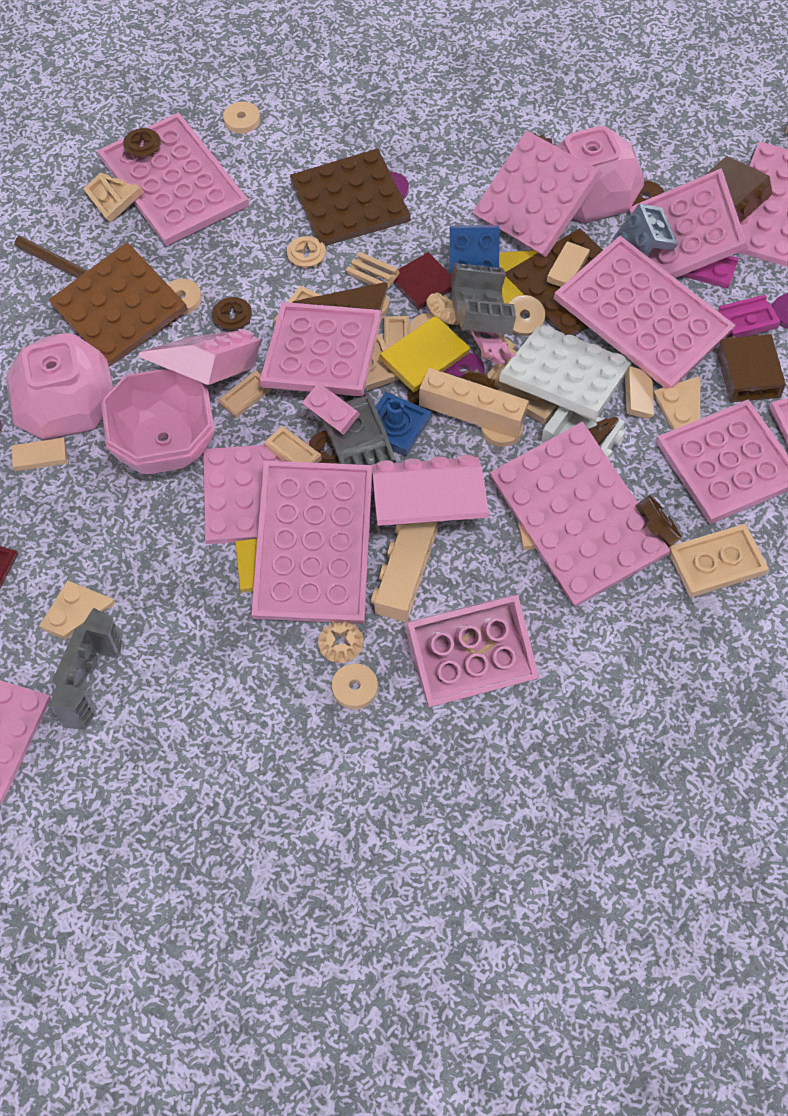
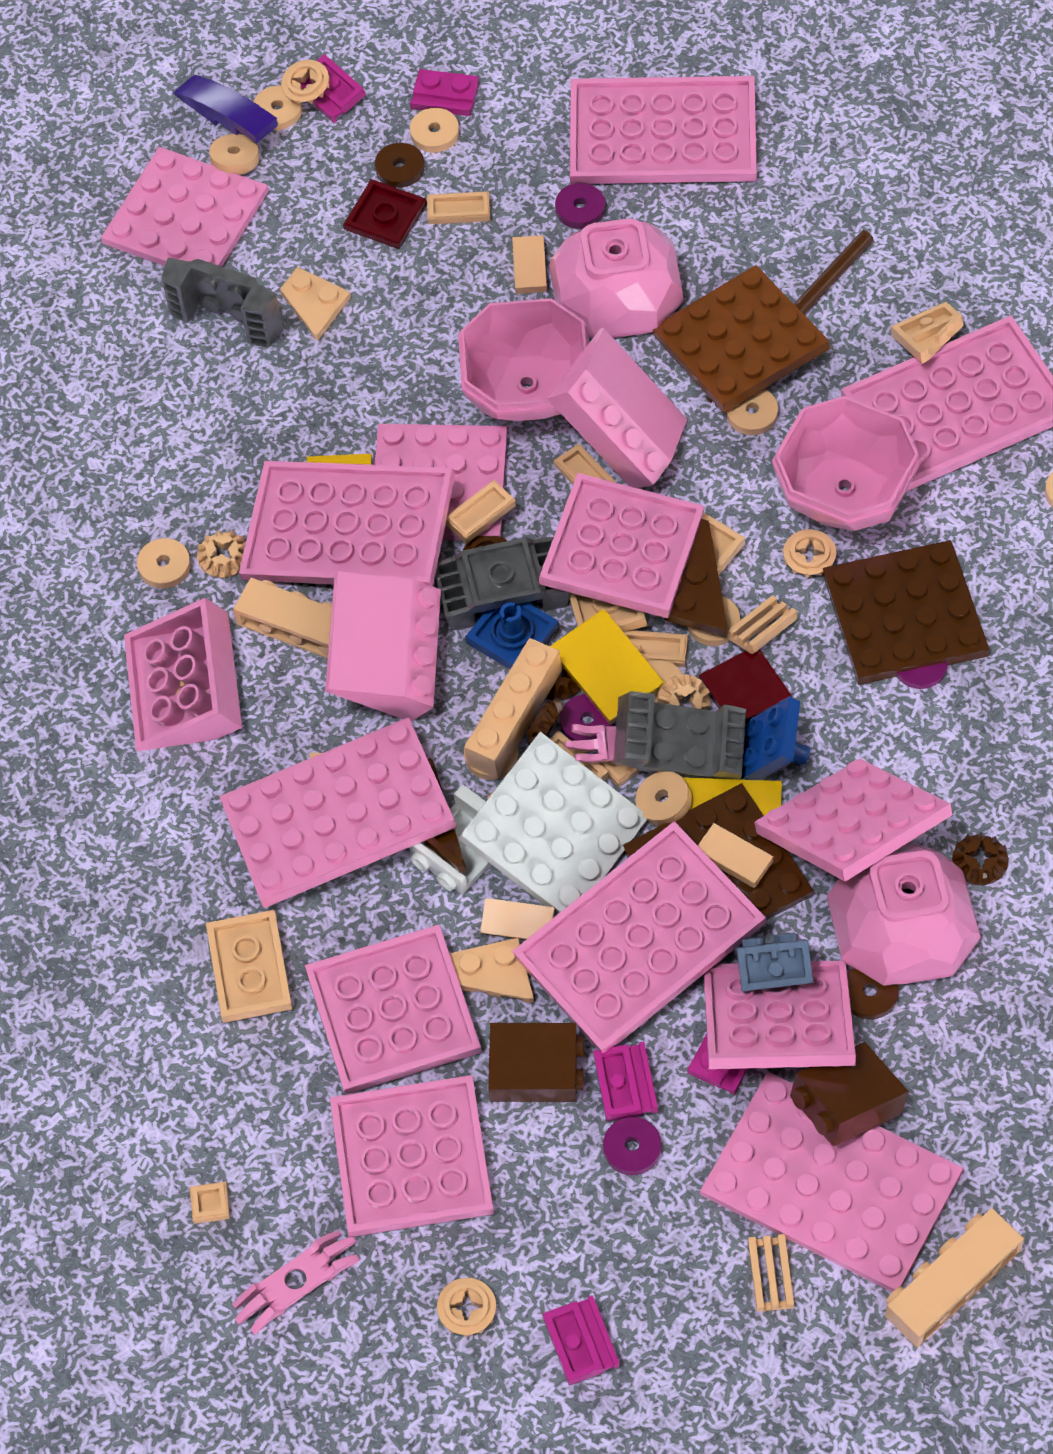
camera: 100 degrees right, 0 degrees up
reddish brown gear [123,128,161,159] -> none
reddish brown gear [212,297,252,332] -> none
bright pink plate [302,382,360,435] -> none
reddish brown plate [635,495,682,548] -> none
none -> bright pink rock [772,396,921,531]

